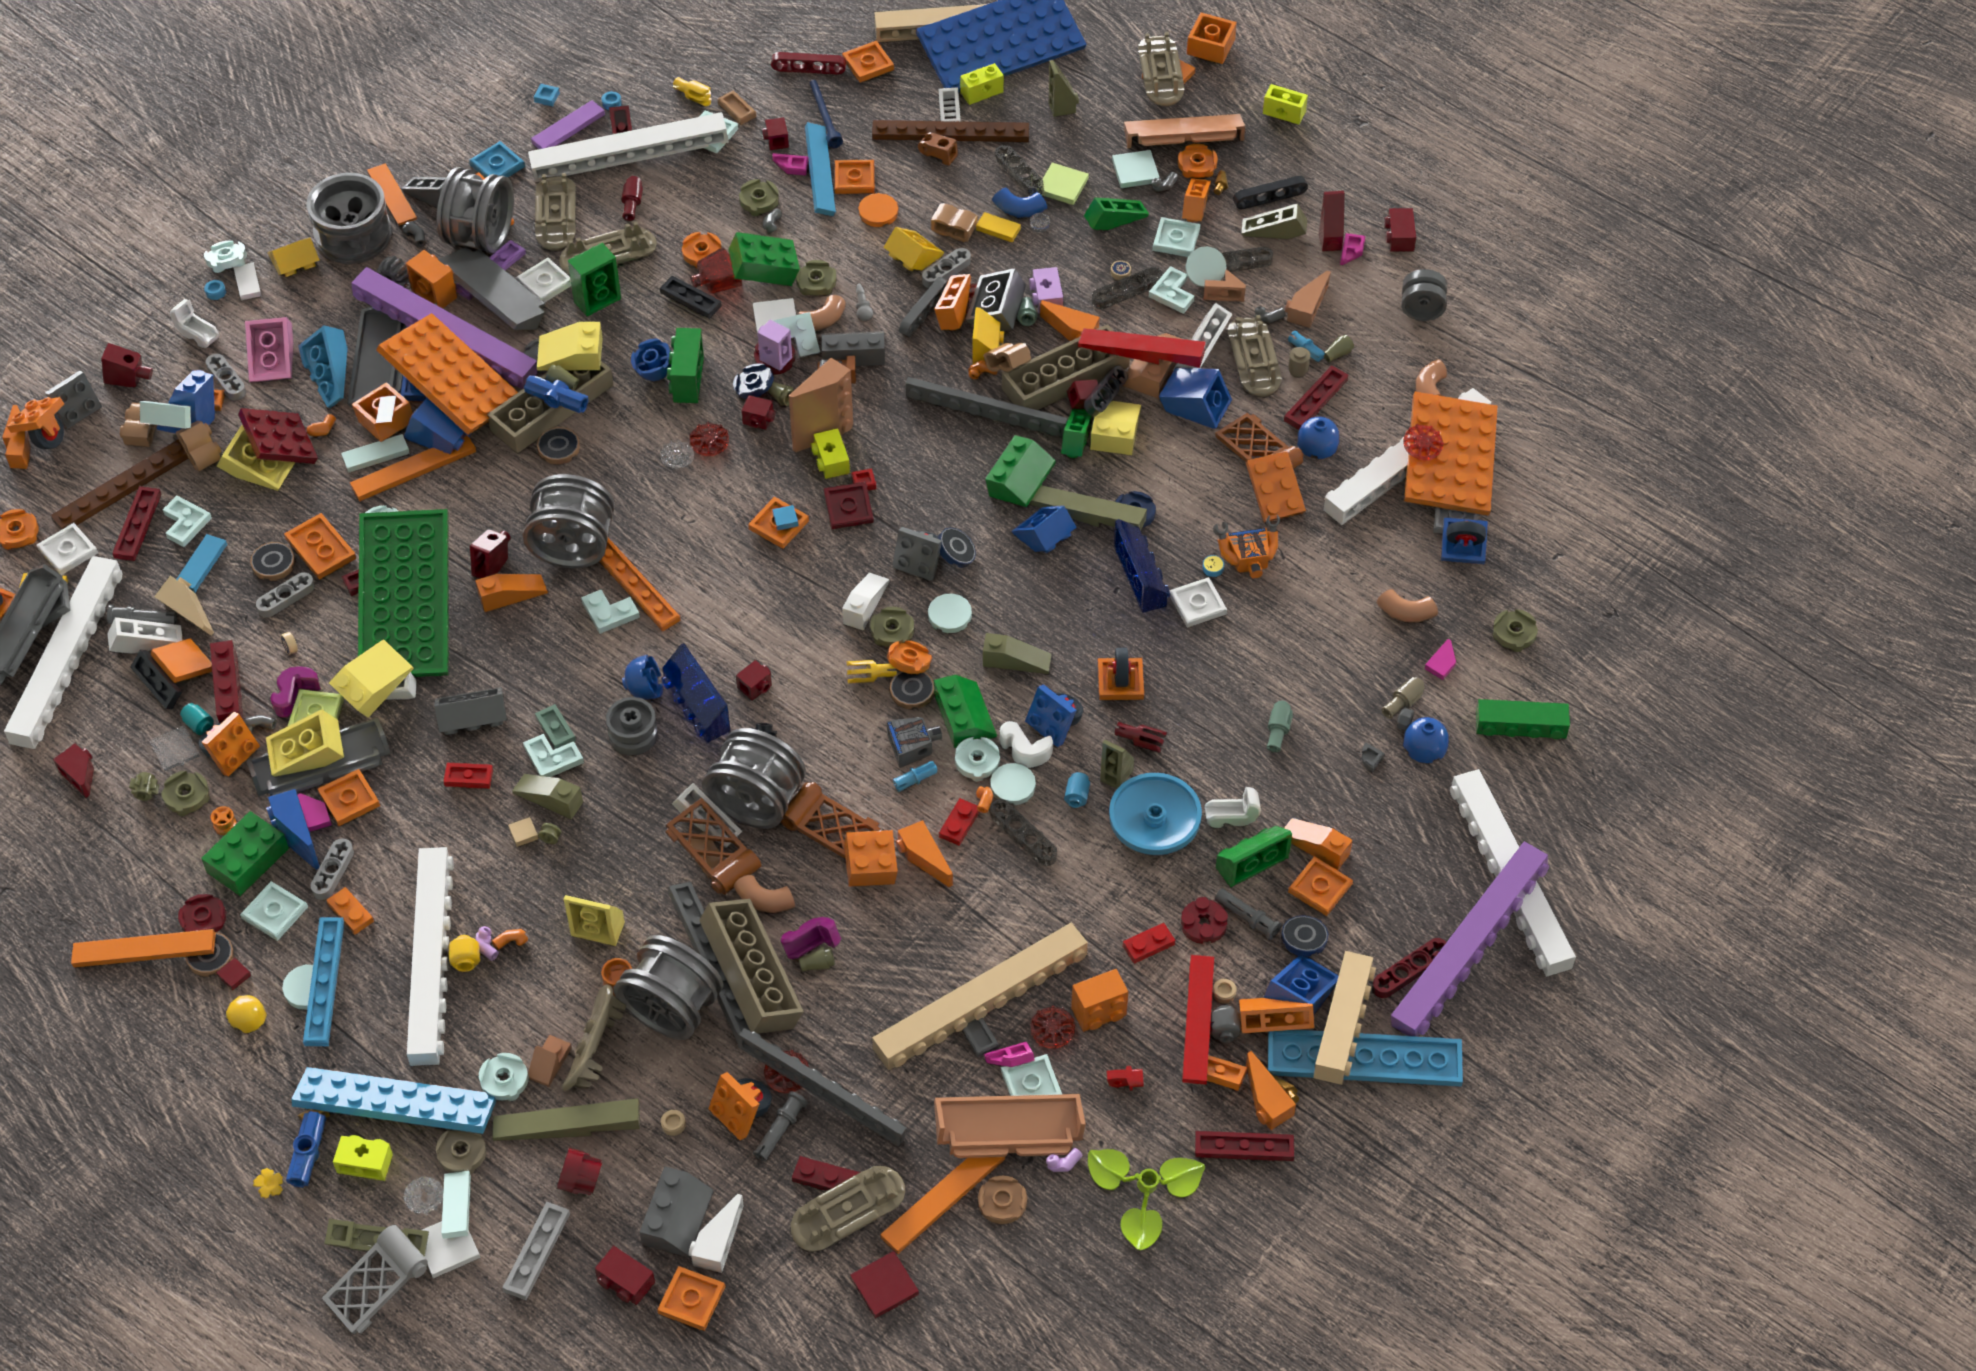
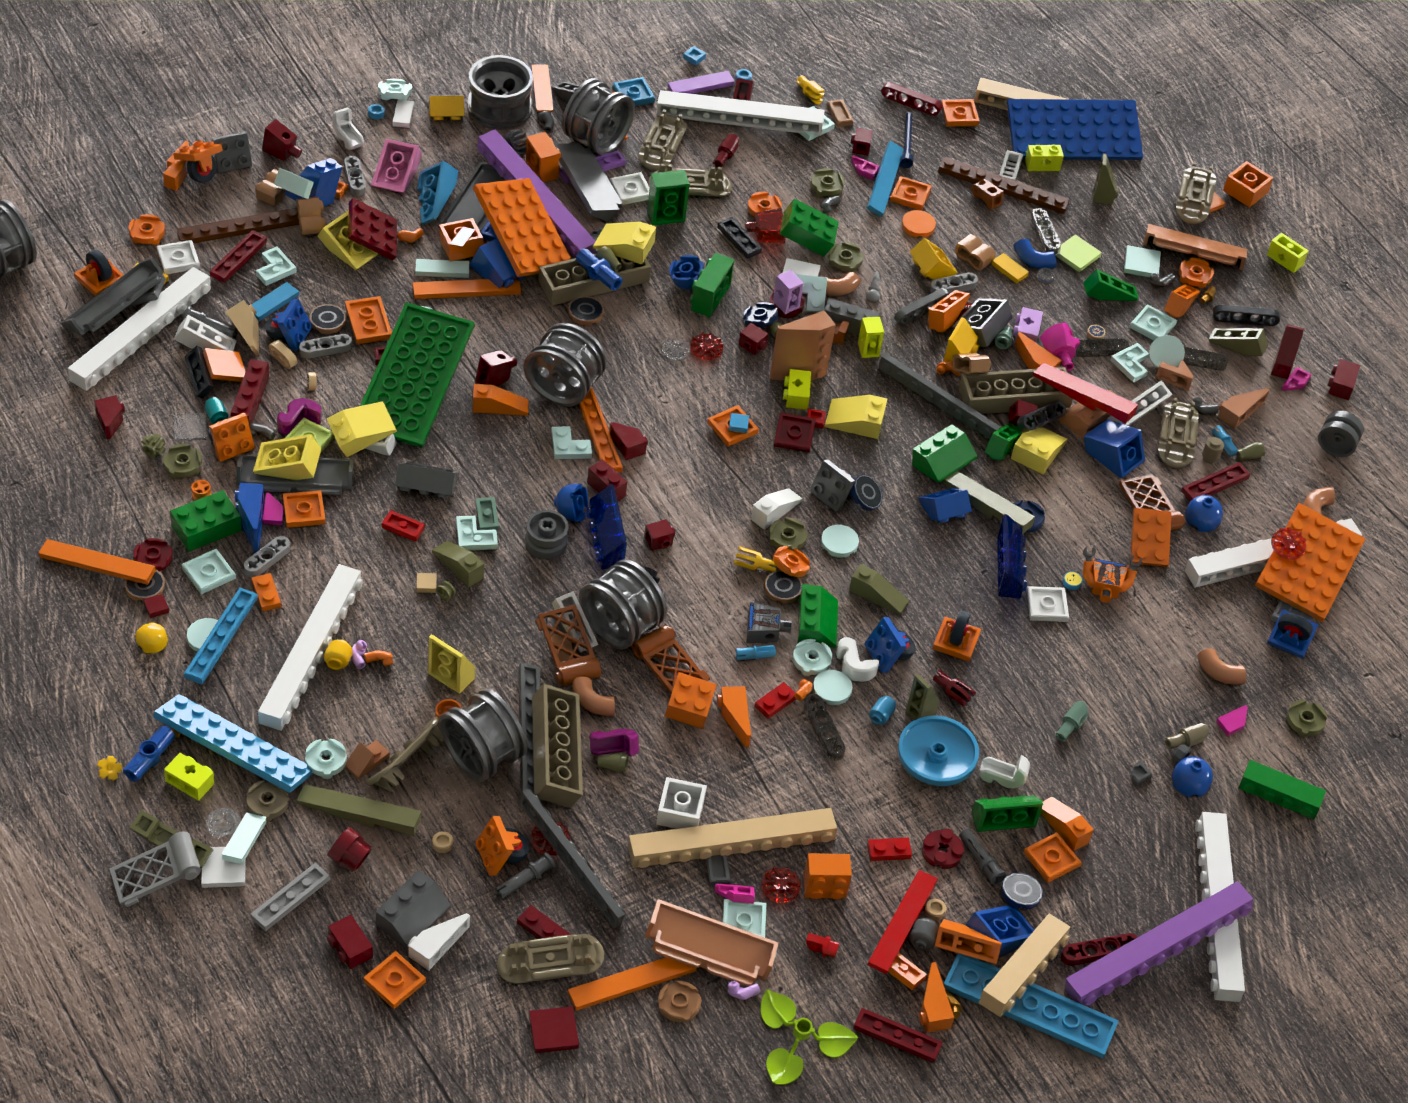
camera: 15 degrees right, 5 degrees down
none -> blue plate [265,299,312,351]
none -> tan beam [269,340,298,369]
none -> dark red brick [587,459,627,505]
none -> dark red slope [609,422,648,460]
none -> white brick [656,777,707,829]
none -> light yellow slope [825,395,887,439]
none -> neon yellow brick [858,317,884,358]
none -> dark pink piece [1040,323,1080,371]

